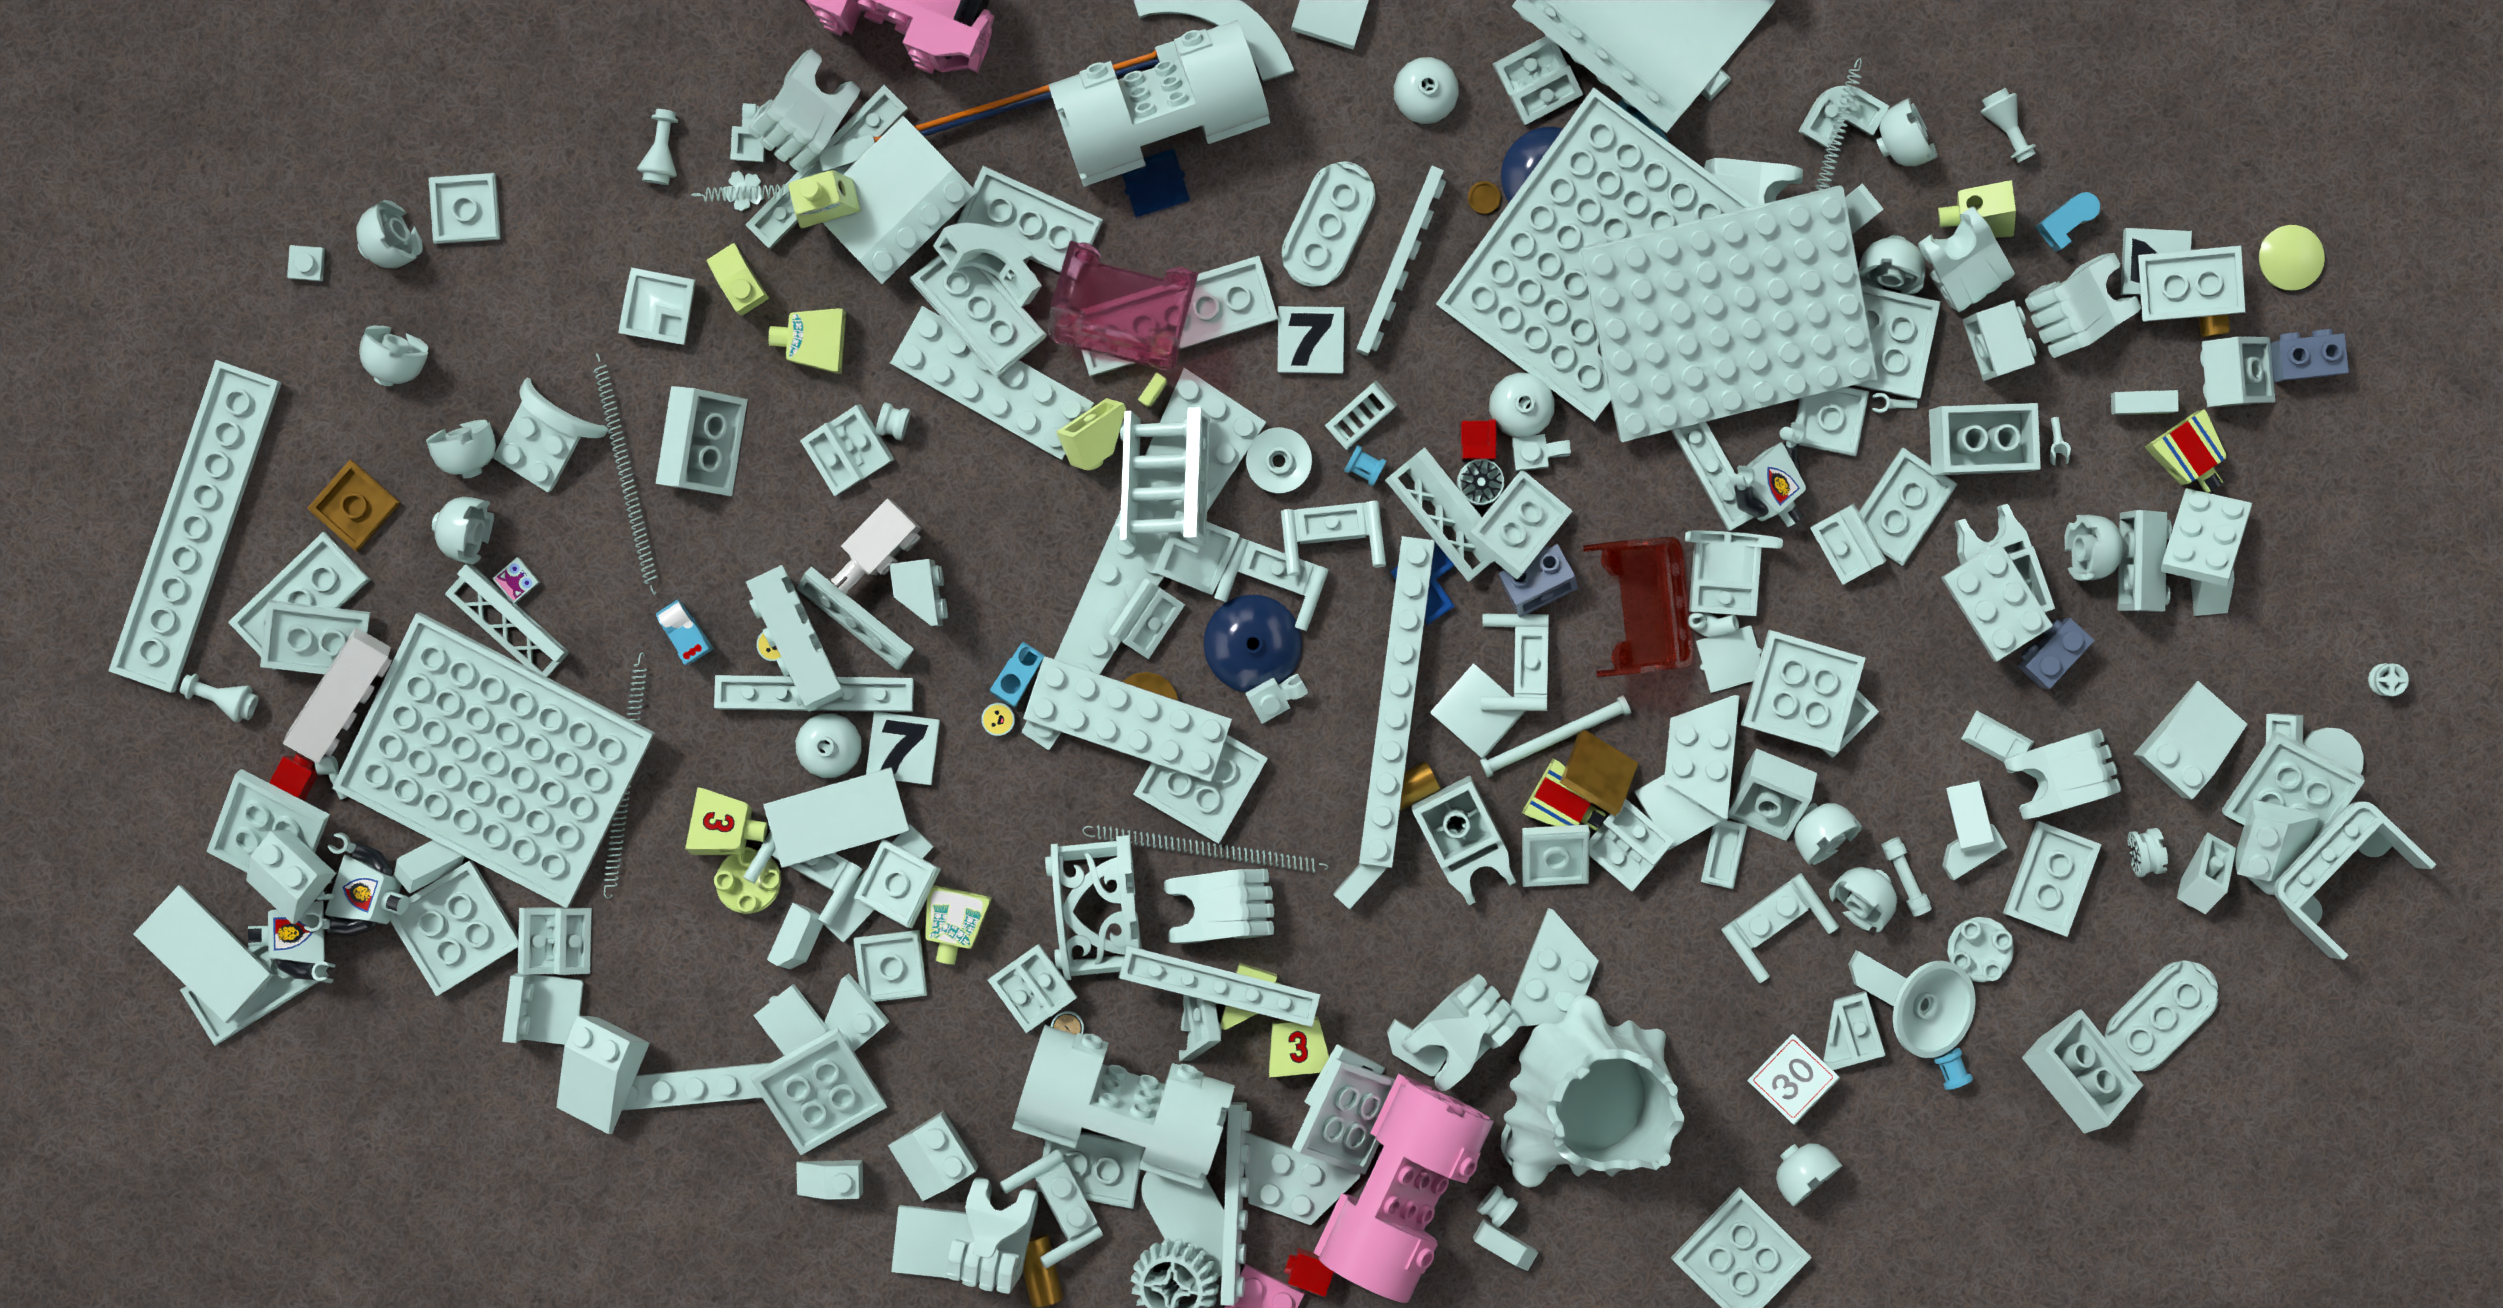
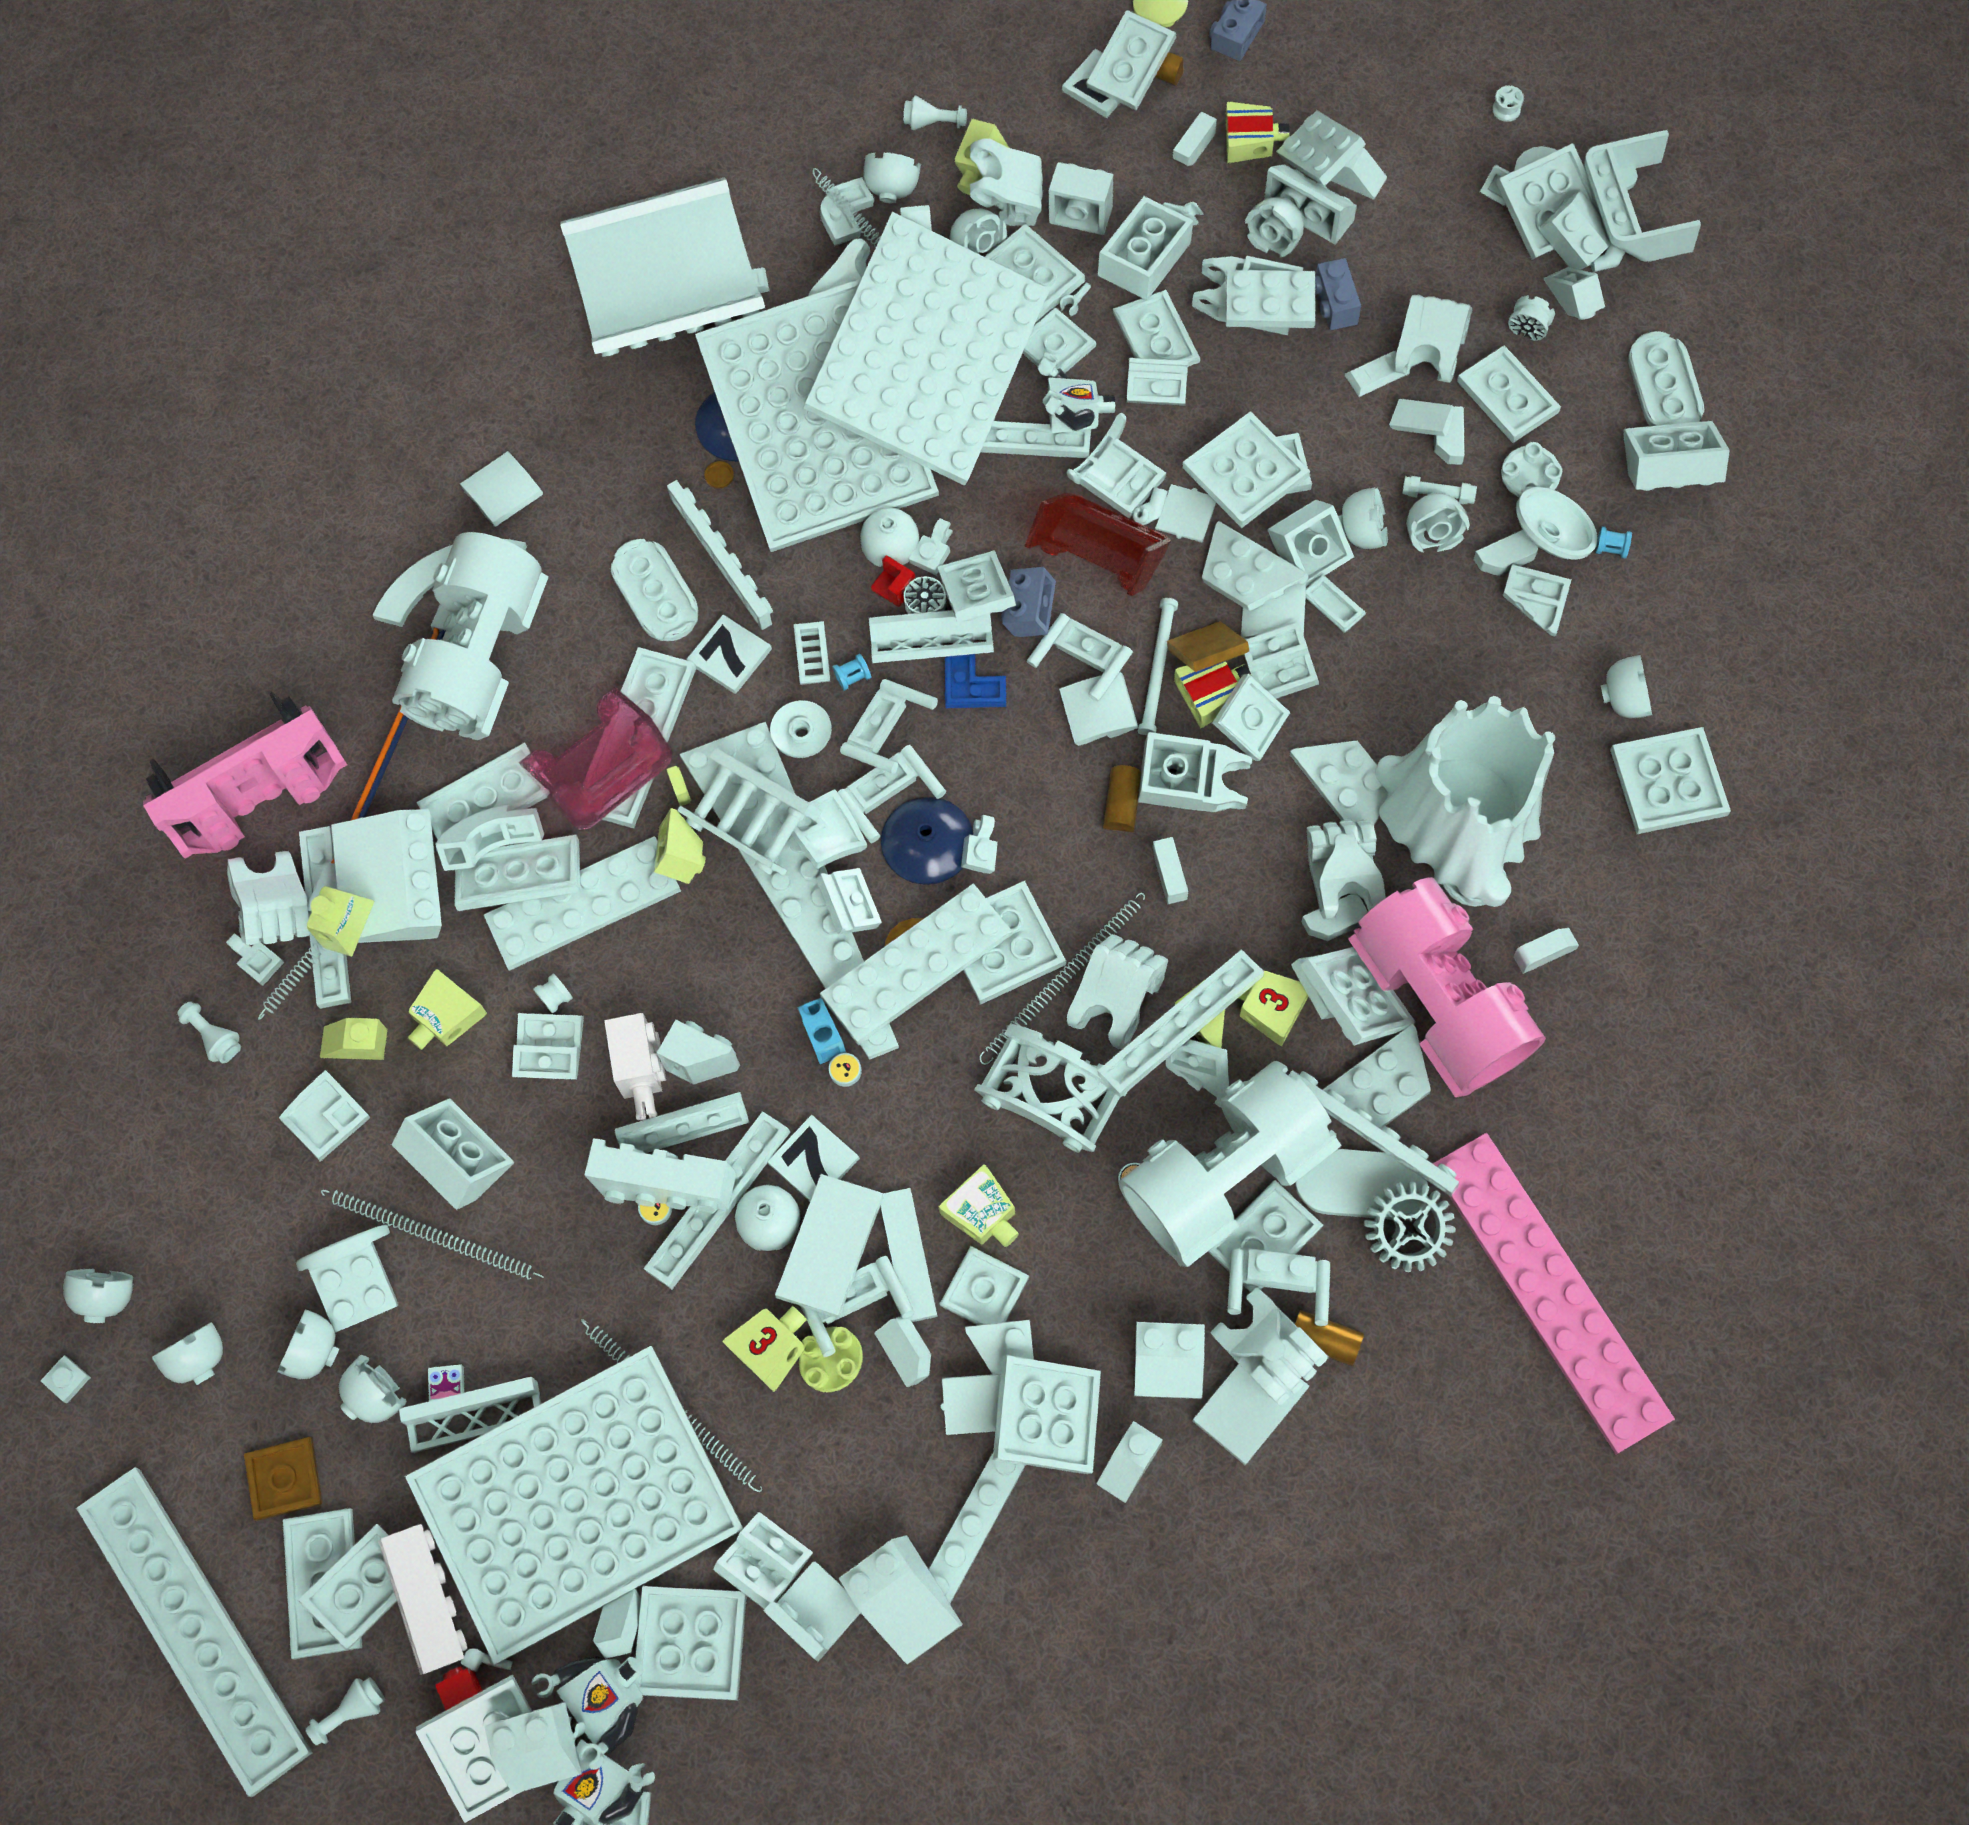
camera: 50 degrees left, 20 degrees down
light aqua tile [429,173,501,244] -> none
medium azure leg [656,599,714,665] -> none
light aqua plant [723,171,762,212] -> none
light aqua tile [854,839,941,928] -> none
light aqua slope [988,944,1077,1033] -> none
clear blue piece [1122,149,1190,217] -> none
red brick [1283,1248,1334,1297] -> none
light aqua plate [1359,536,1435,868] -> none
light aqua cylinder [1393,57,1459,124] -> none
light aqua wheel [1477,1185,1518,1228] -> none
light aqua slope [1493,36,1583,125] -> none
light aqua plate [1721,873,1839,983] -> none
light aqua piece [1747,1034,1840,1125] -> none
light aqua piece [2025,253,2141,358] -> none
medium azure leg [2035,192,2100,252] -> none
light aqua slope [2133,681,2247,799] -> none
light aqua slope [2200,337,2275,407] -> none

